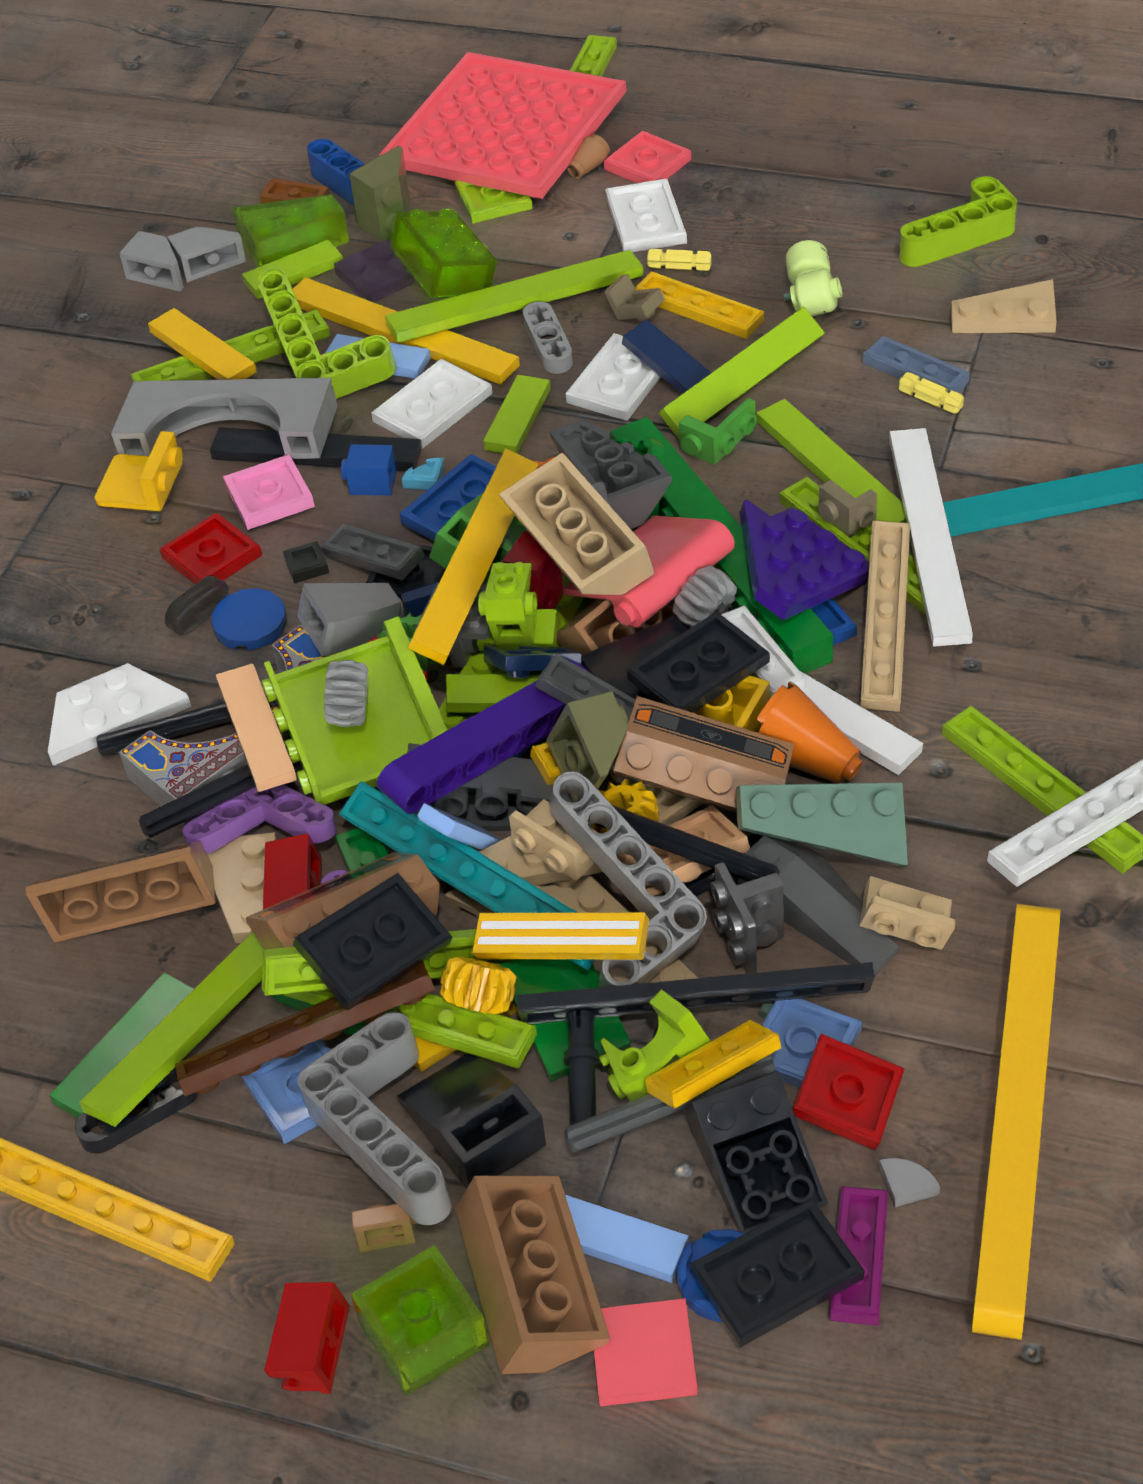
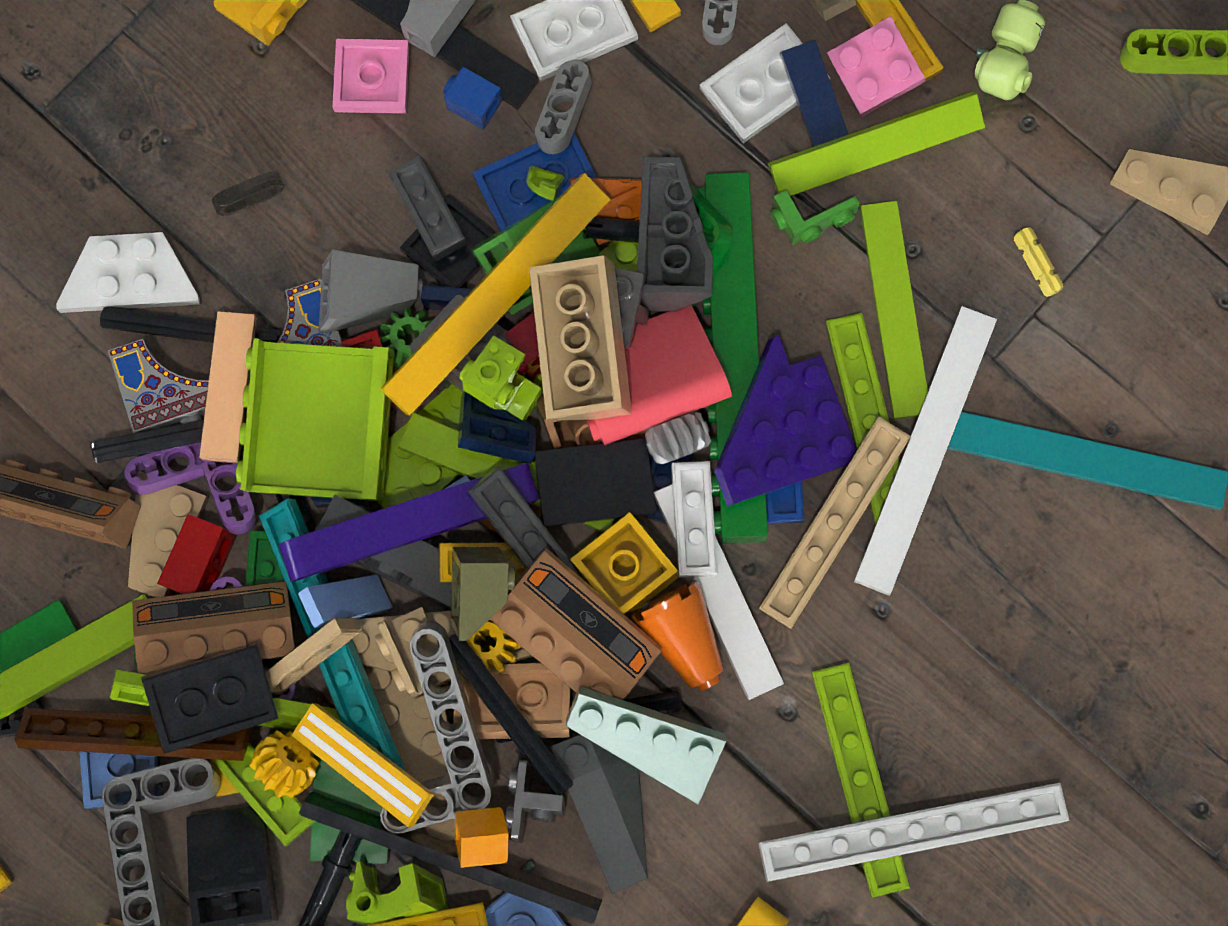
camera: 25 degrees right, 30 degrees up
red tile [159,512,262,592] -> none
blue tile [211,588,287,650] -> none
pearl dark grey tile [283,541,329,584] -> none
light grey gear [324,660,369,727] -> none
medium azure tile [402,458,445,490] -> none
lime tile [483,375,551,454] -> none
black tile [626,611,770,713] -> none
dark tan bracket [818,480,877,536] -> none
tan bracket [859,876,956,950] -> none
sand blue tile [863,336,970,393] -> none
none -> tan tile [265,618,362,695]
none -> light orange panel [454,807,509,868]
none -> lime tile [526,166,565,201]
none -> light grey beam [535,60,592,154]
none -> bright pink plate [827,16,926,117]

